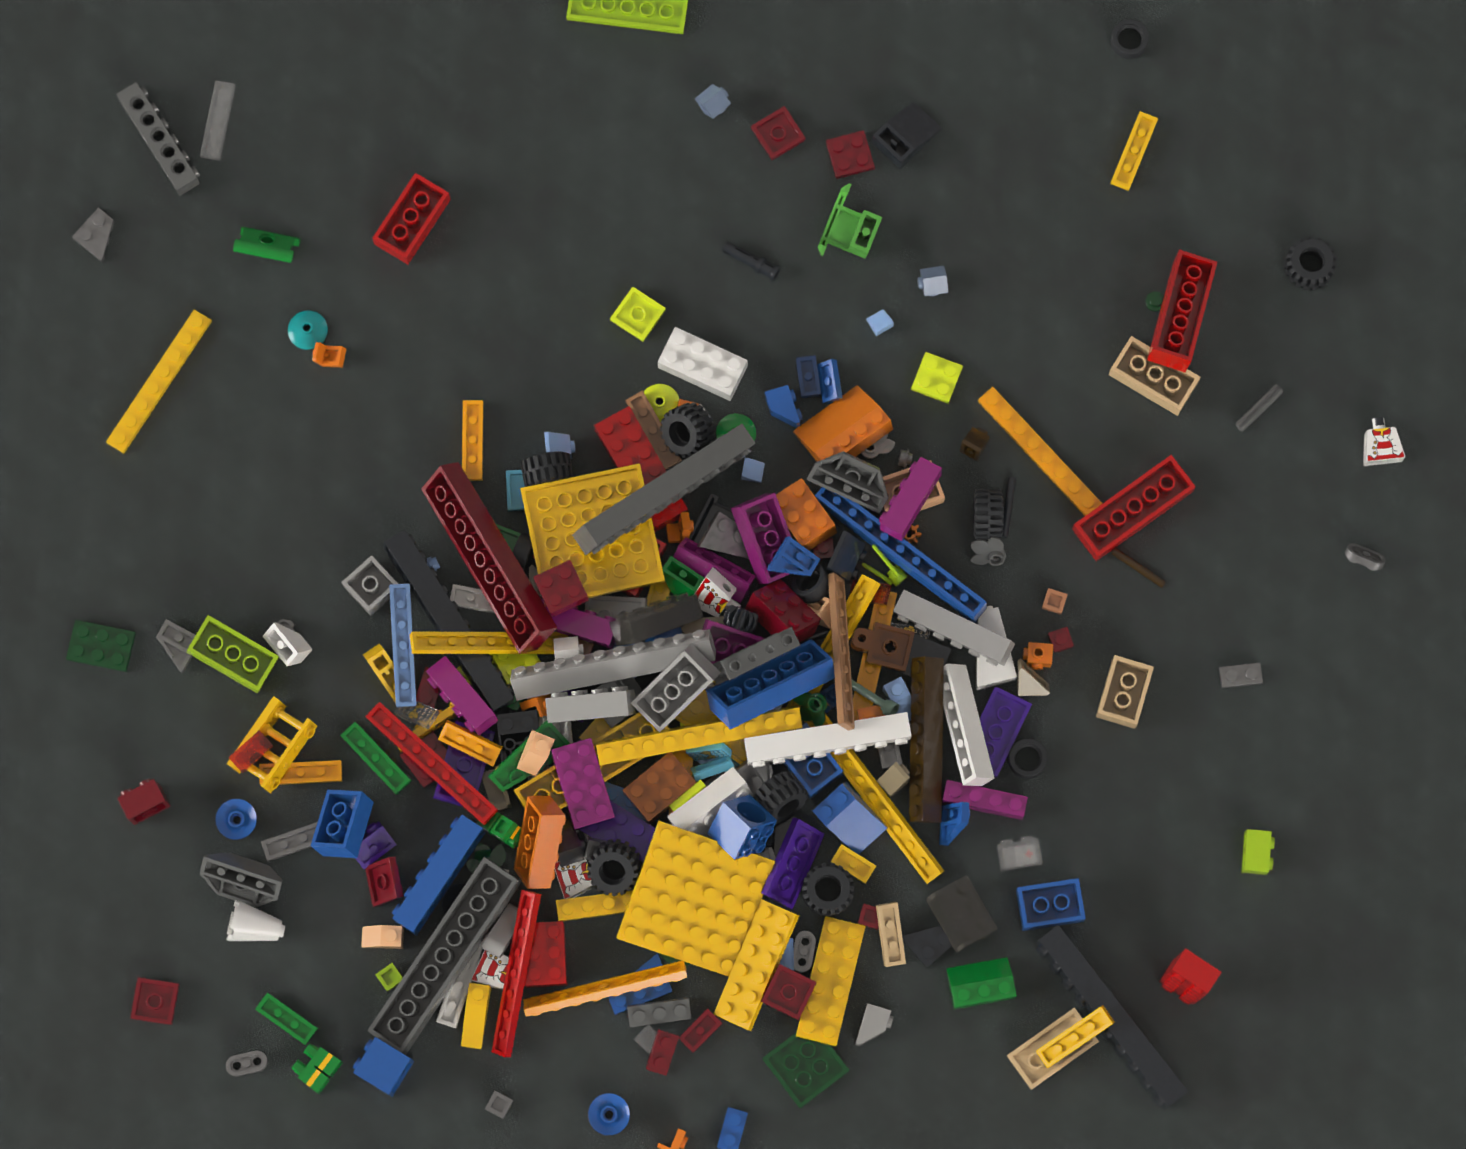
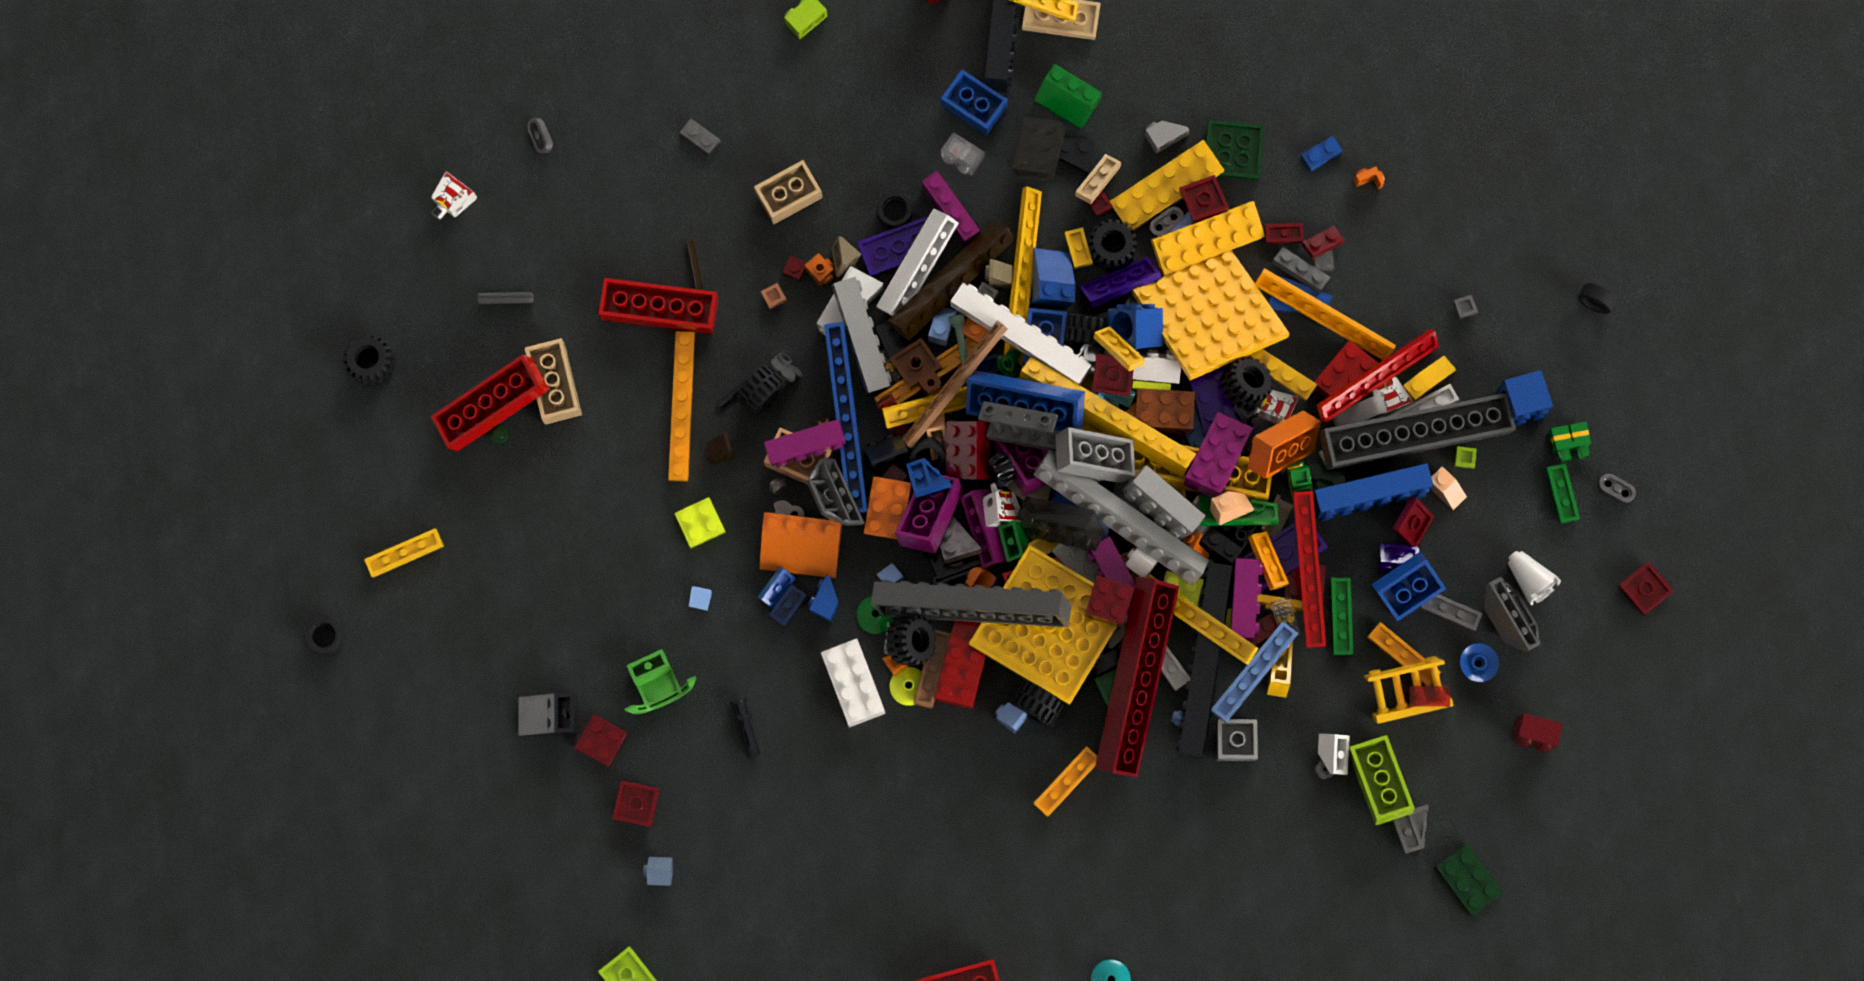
camera: 135 degrees left, 0 degrees up
orange bracket [312,342,346,368] -> none
medium azure tile [506,470,525,511] -> none
blue dish [588,1093,630,1135] -> none
neon yellow plate [610,287,666,342] -> none
lime plant [862,544,908,587] -> none
brick [917,266,948,296] -> none
blue wing [939,802,970,846] -> none
none -> dark red plate [1092,353,1134,396]
none -> yellow plate [1094,326,1145,371]

